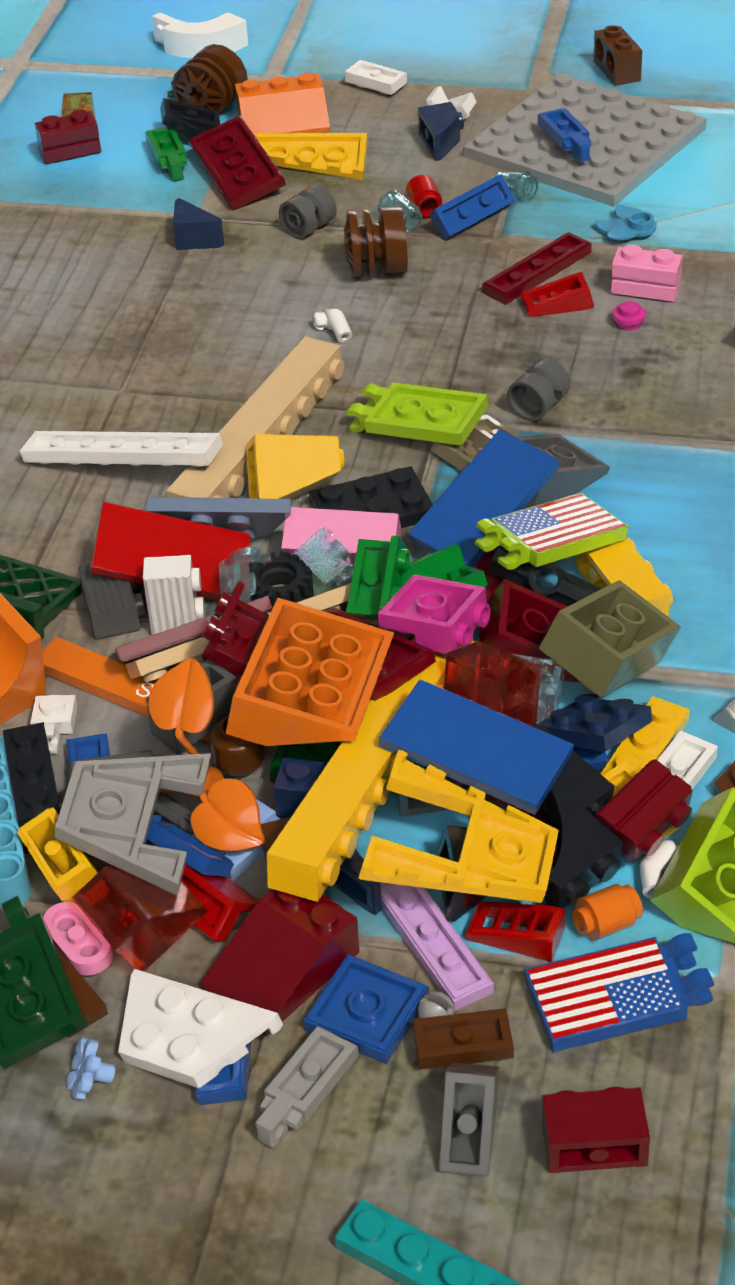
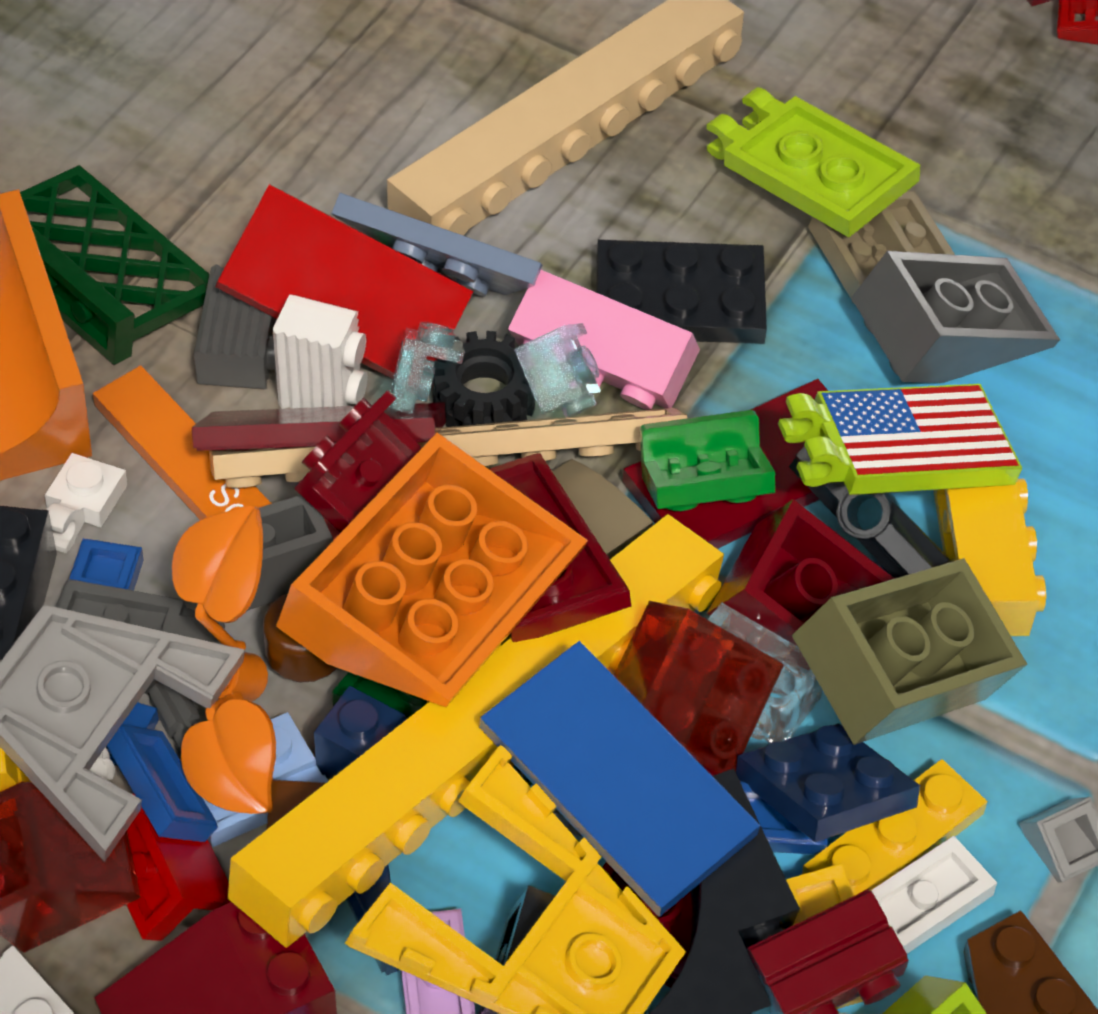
camera: 15 degrees right, 10 degrees up
white plate [20,431,223,467] -> none
yellow slope [246,434,344,499] -> none
green bracket [346,535,410,620] -> none
dark pink plate [378,574,491,655] -> none
blue tile [408,429,560,567] -> none
dark grey wheel [507,358,570,421] -> none

